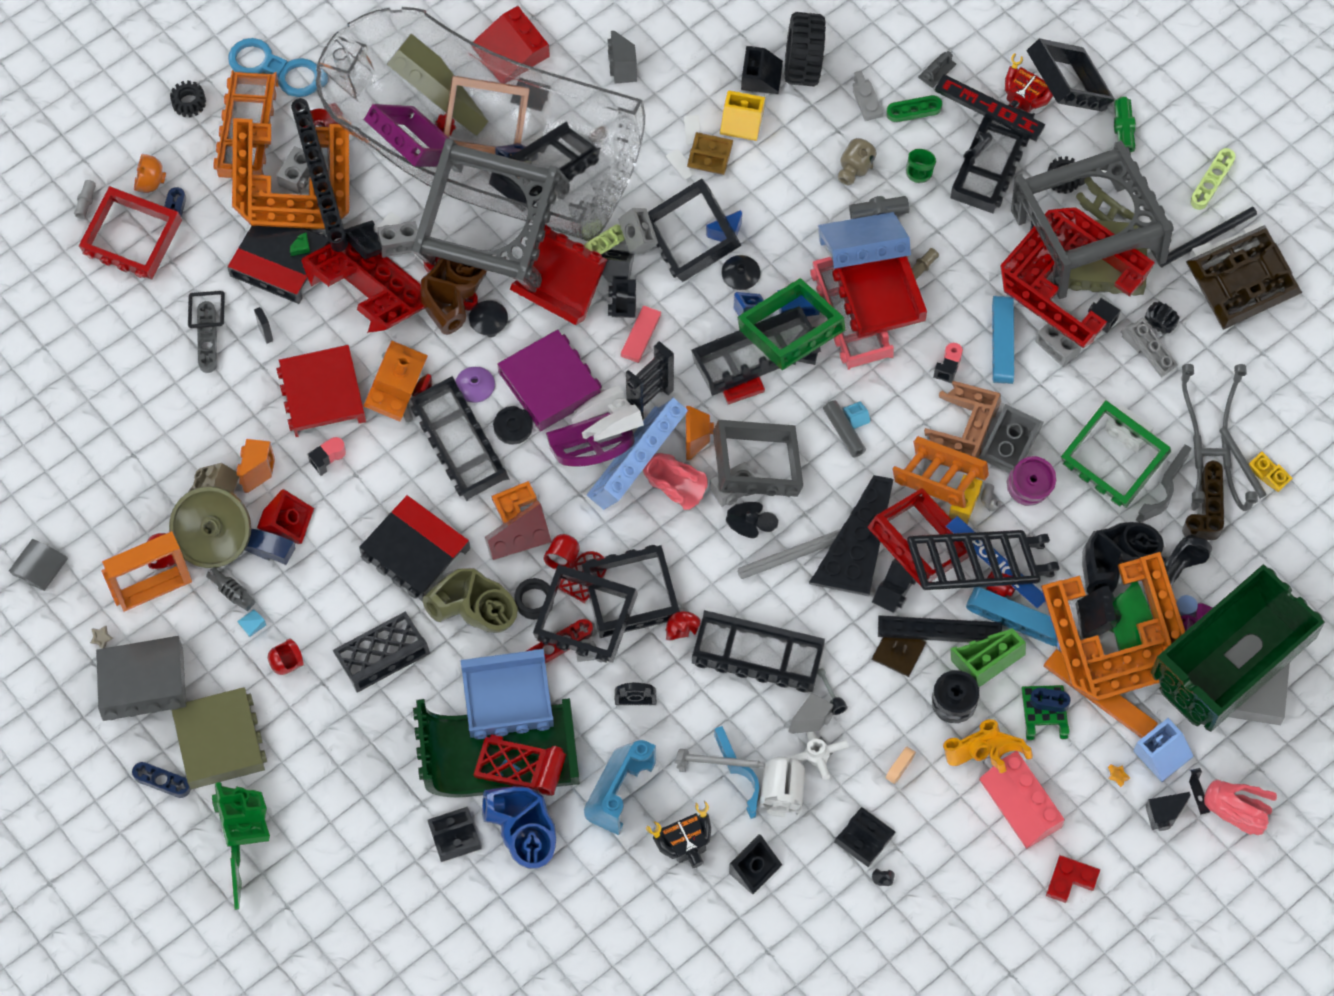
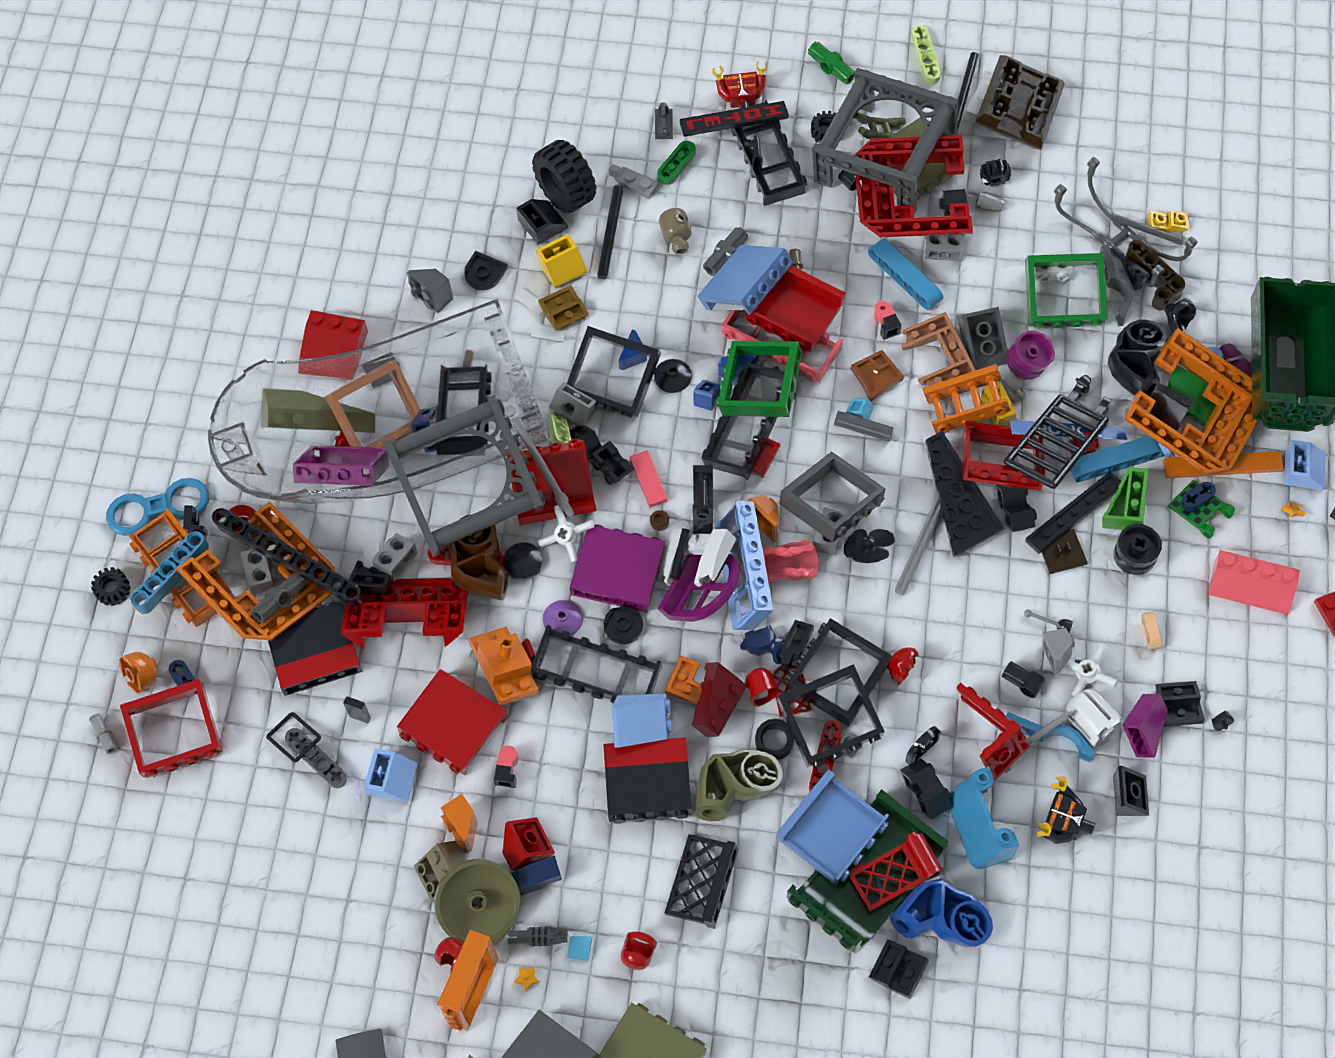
camera: 40 degrees left, 0 degrees up
green tile [290,233,310,256] -> none
window [692,610,825,693] -> none
green helmet [906,149,936,183] -> none
light orange piece [943,719,1033,773] -> none
black window [1026,38,1115,112] -> none
light grey tile [1126,318,1178,377] -> none
none -> dark azure beam [130,531,209,614]
none -> black bracket [183,505,208,535]
none -> dark grey piece [251,572,307,623]
none -> light blue slope [364,748,418,803]
none -> black tile [464,251,508,290]
none -> light grey bar [511,416,574,517]
none -> light orange piece [514,967,539,991]
none -> white bar [538,505,594,563]
none -> black axle [597,185,623,279]
none -> light blue slope [612,694,672,747]
none -> reddish brown tile [650,510,670,531]
none -> black piece [670,528,690,580]
none -> dark blue animal [740,624,785,664]
none -> black hinge [780,620,814,671]
none -> dark orange plate [850,350,904,401]
none -> black brick [900,758,952,819]
none -> red bracket [957,683,1030,781]
none -> black piece [1001,661,1046,698]
none -> black piece [1075,375,1091,394]
none -> black tile [1121,257,1150,291]
none -> magenta slope [1122,694,1168,758]

